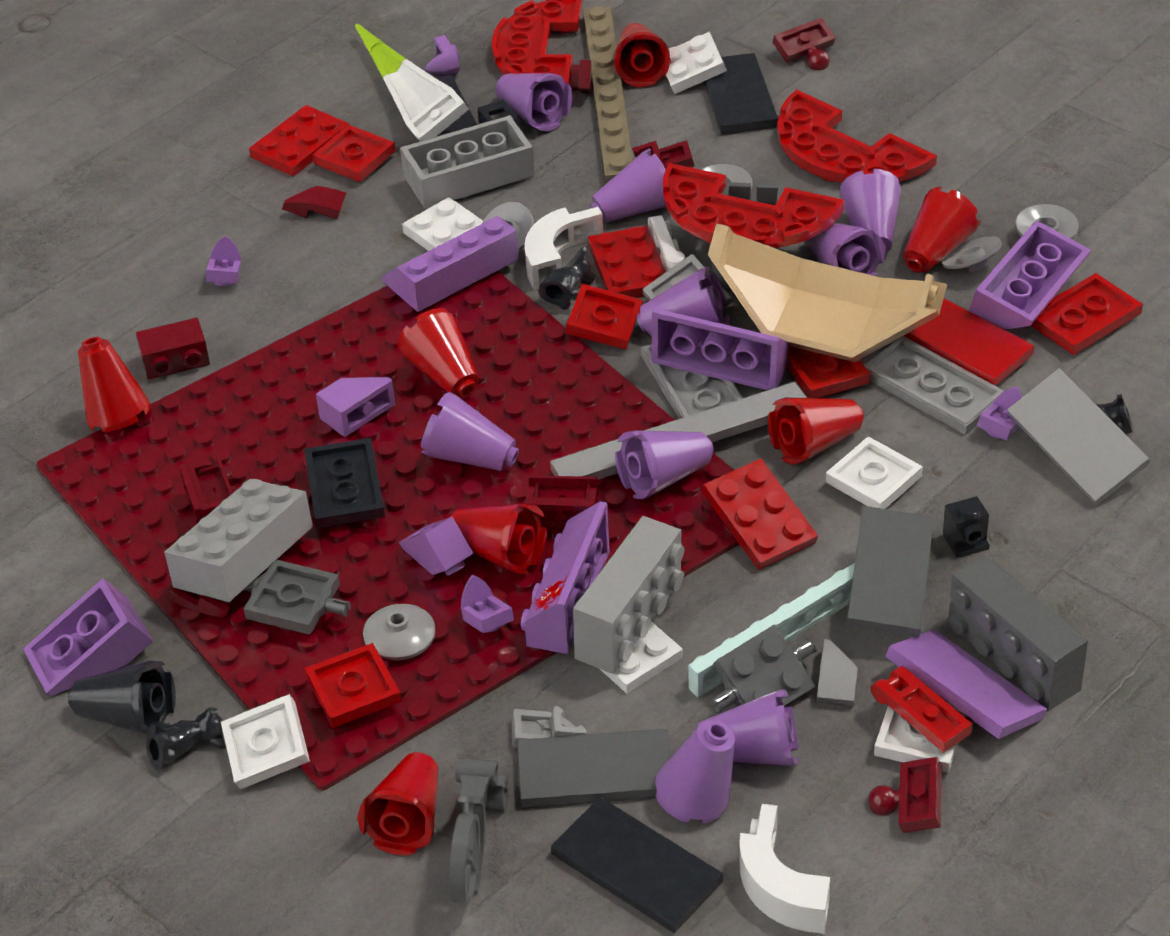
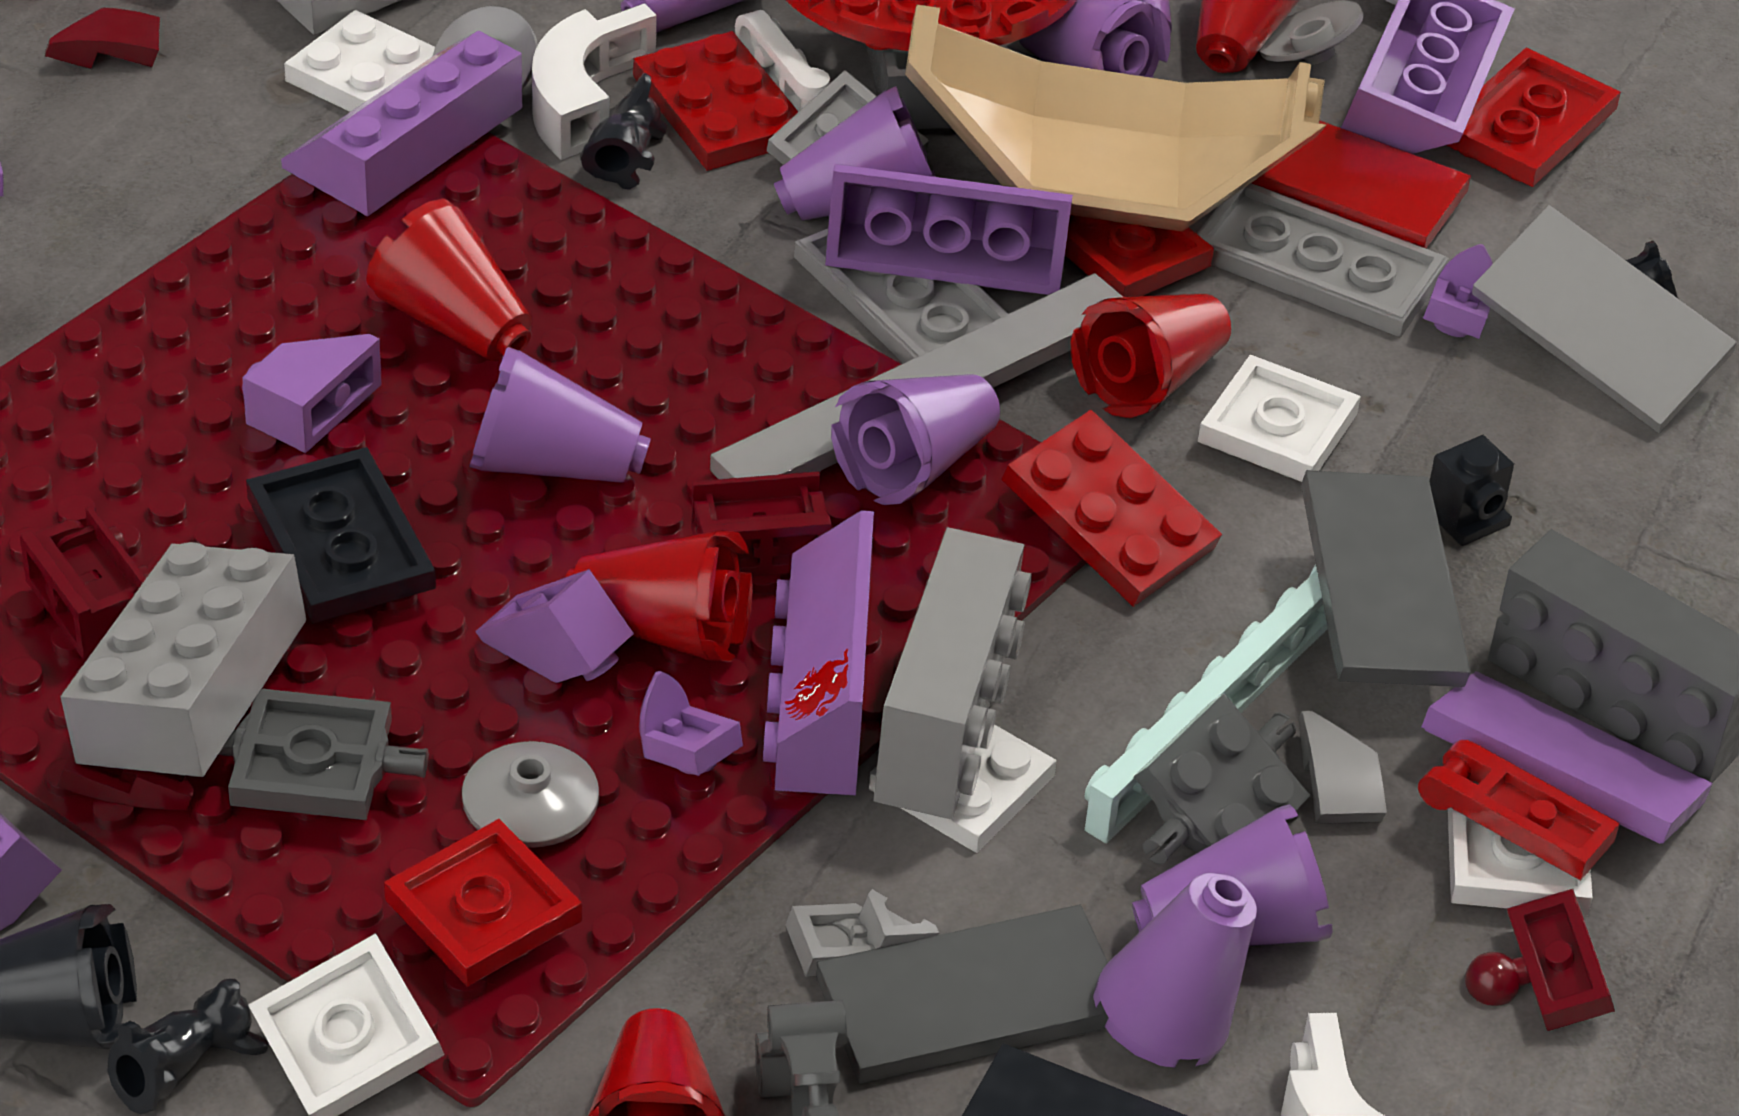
camera: 20 degrees left, 0 degrees up
red plate [565,284,643,350] -> none

